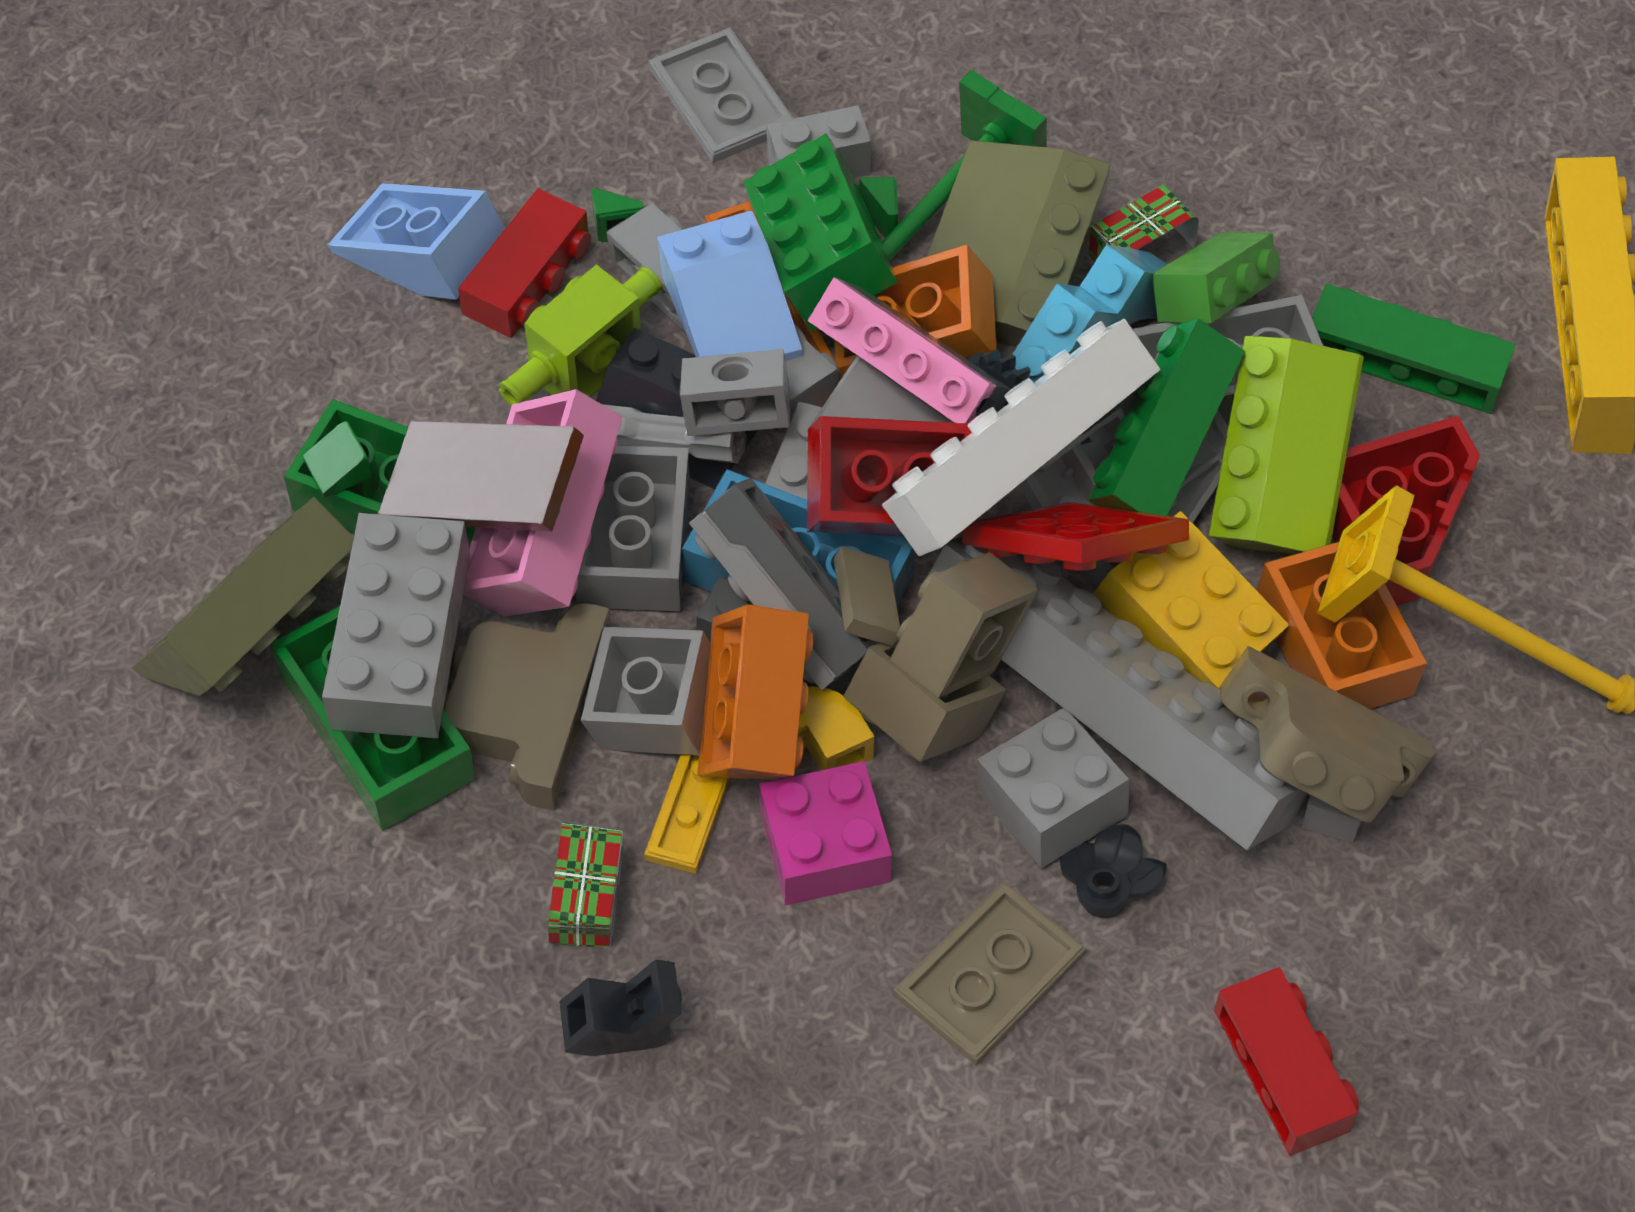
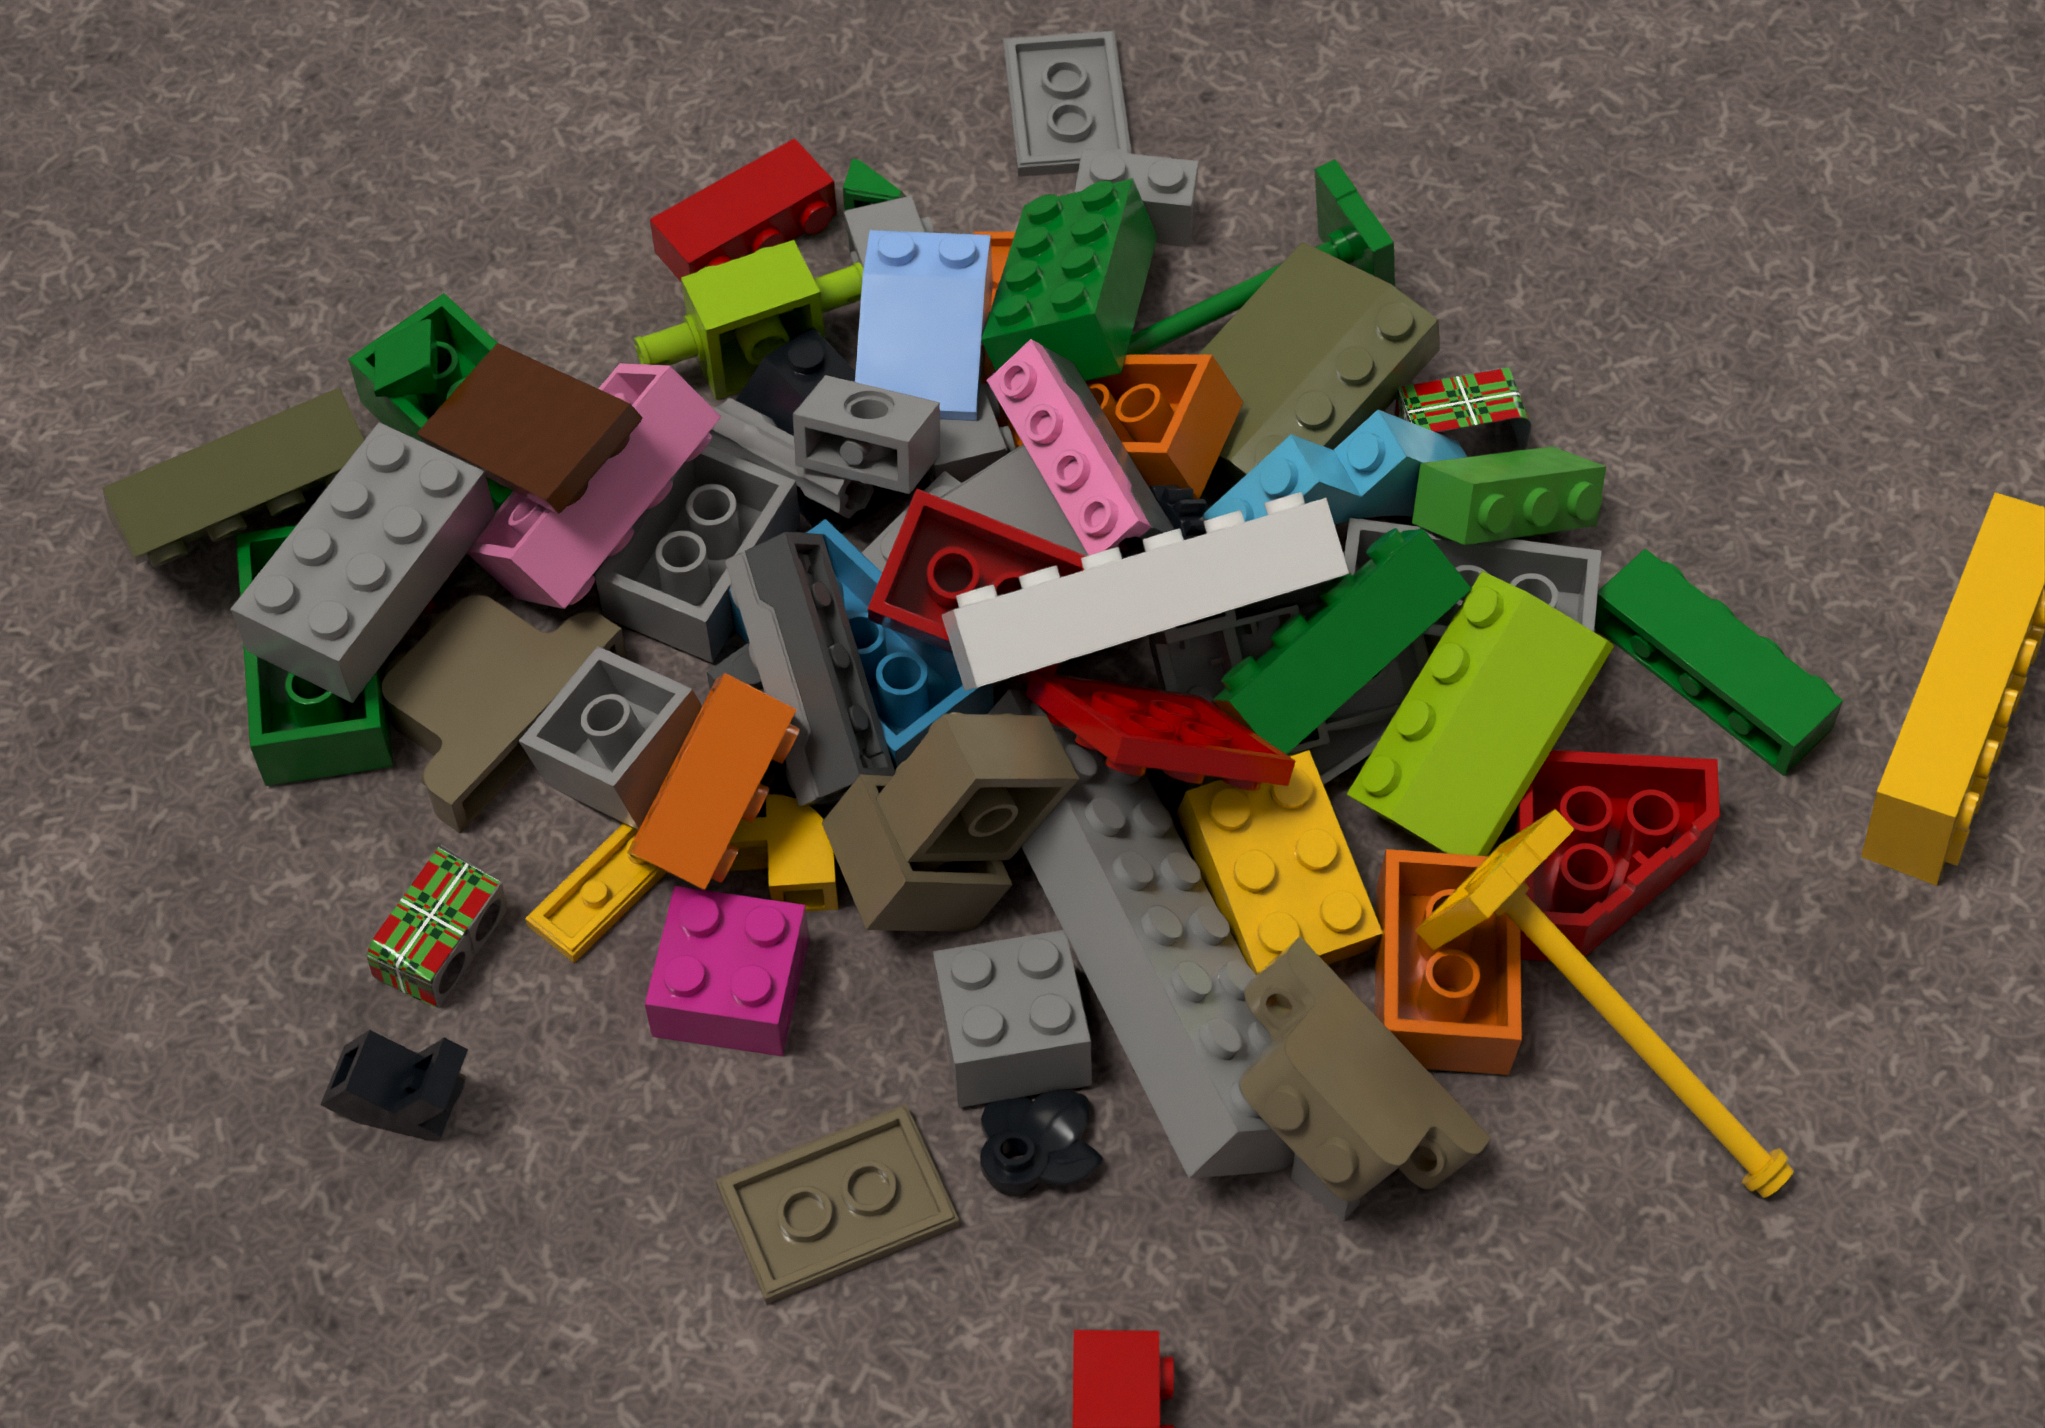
camera: 25 degrees right, 0 degrees up
light blue slope [328,183,505,299] -> none
dark tan tile [834,546,900,646] -> none
green slope [859,177,898,238] -> none

